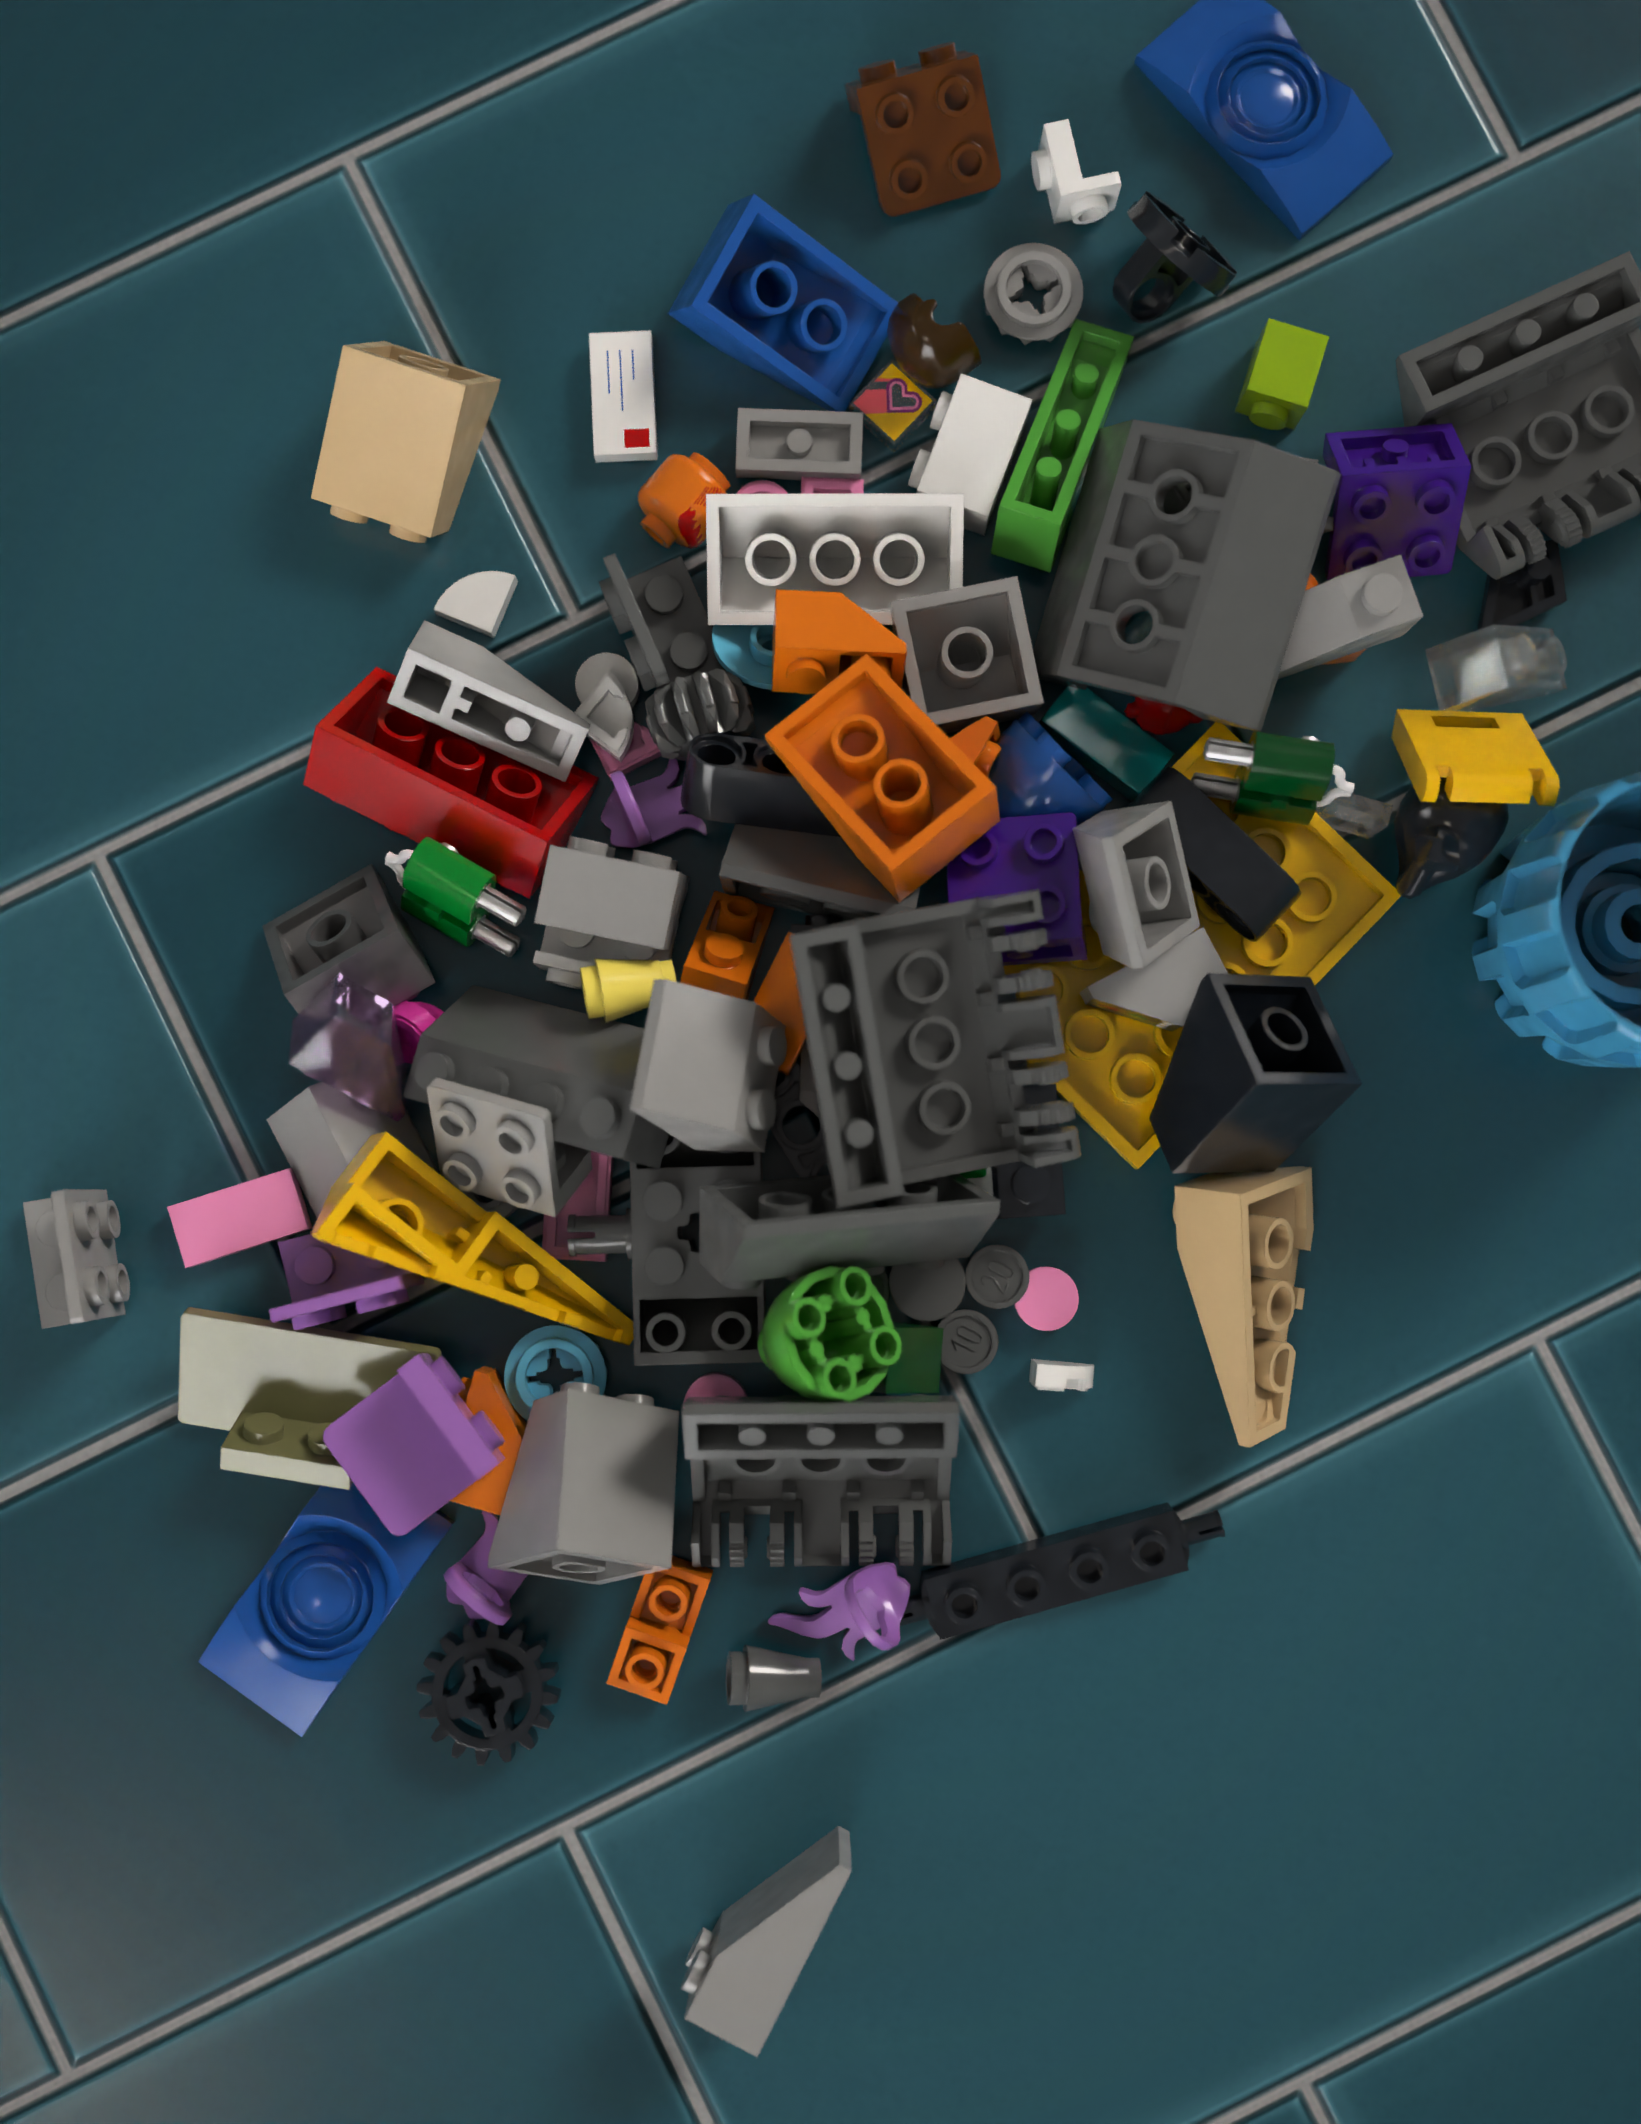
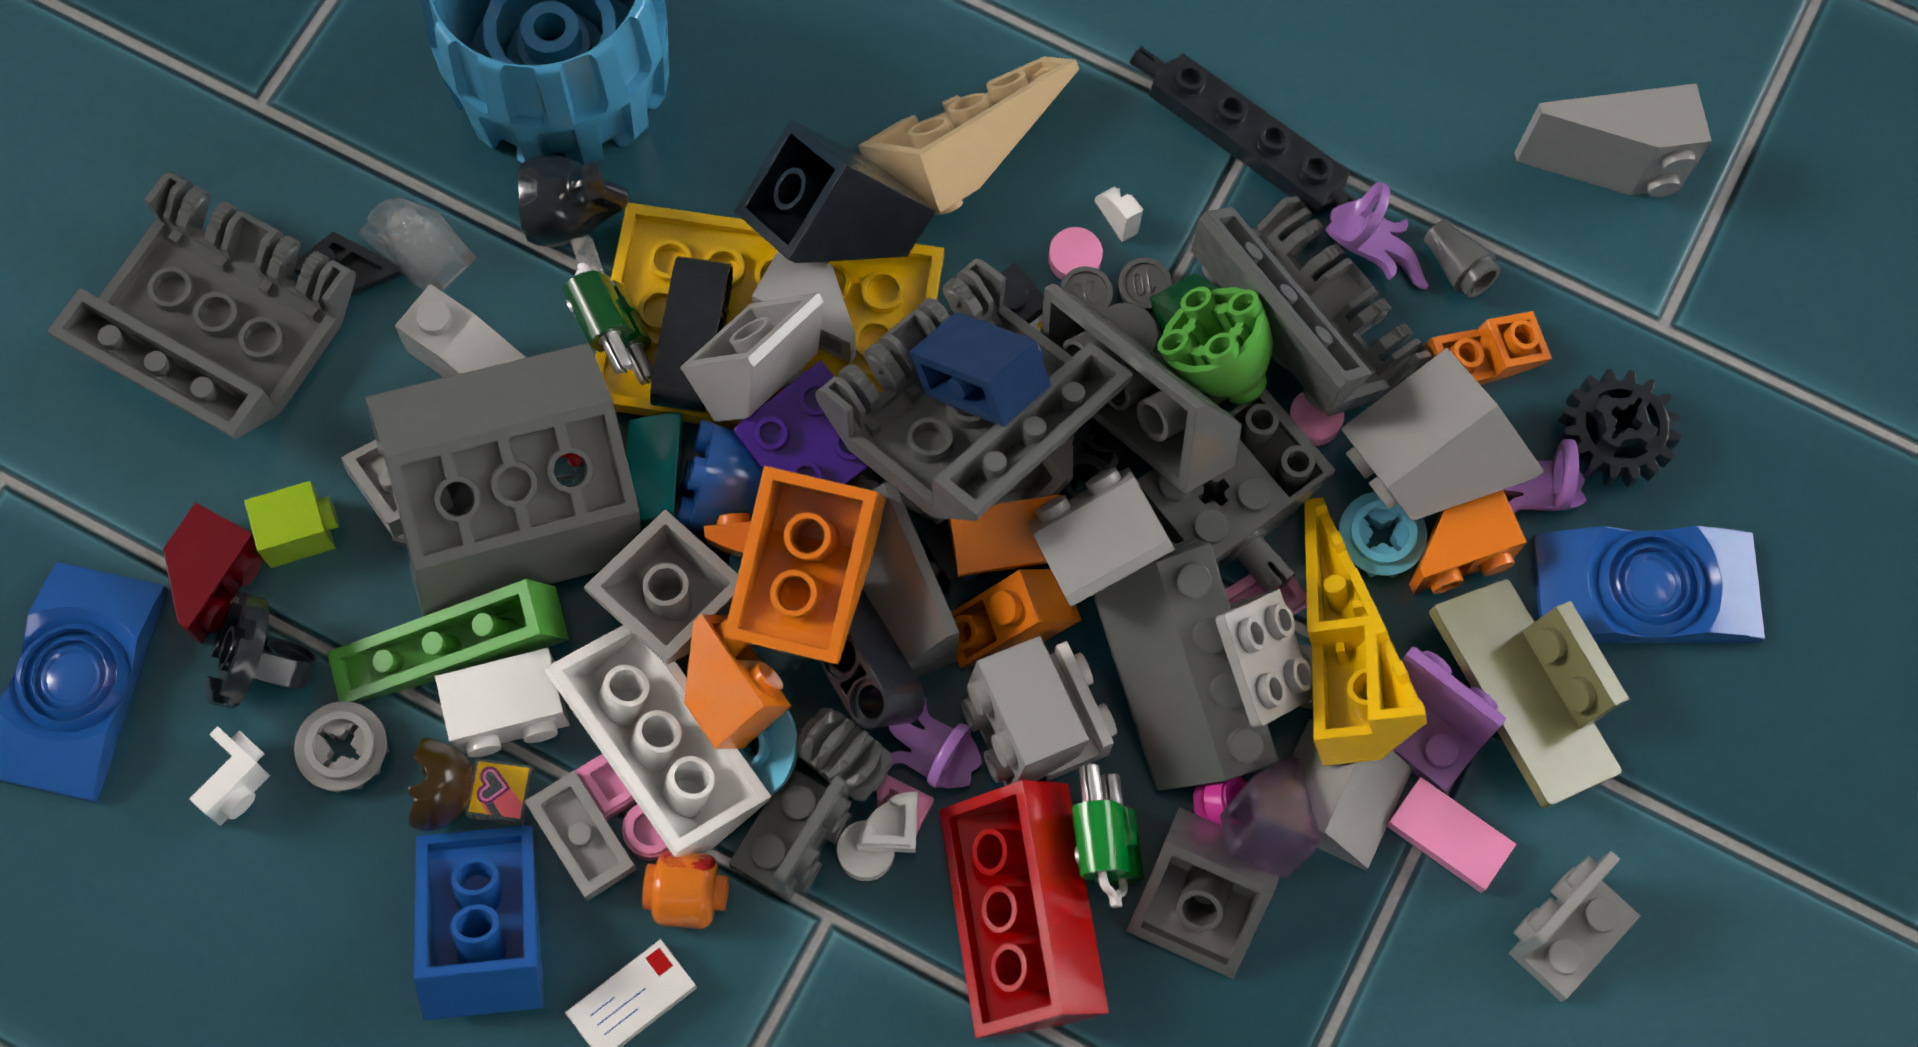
camera: 130 degrees left, 15 degrees down
medium lavender bracket [323,1353,505,1536] -> none
light grey slope [387,620,591,782] -> none
white tile [433,571,518,638] -> none
light yellow cone [580,959,677,1023] -> none
reddish brown bracket [844,42,1001,216] -> none
dark purple bracket [1322,423,1471,580] -> none
yellow container [1391,709,1560,806] -> none
none -> dark red slope [163,502,263,644]
none -> dark blue brick [909,312,1051,427]

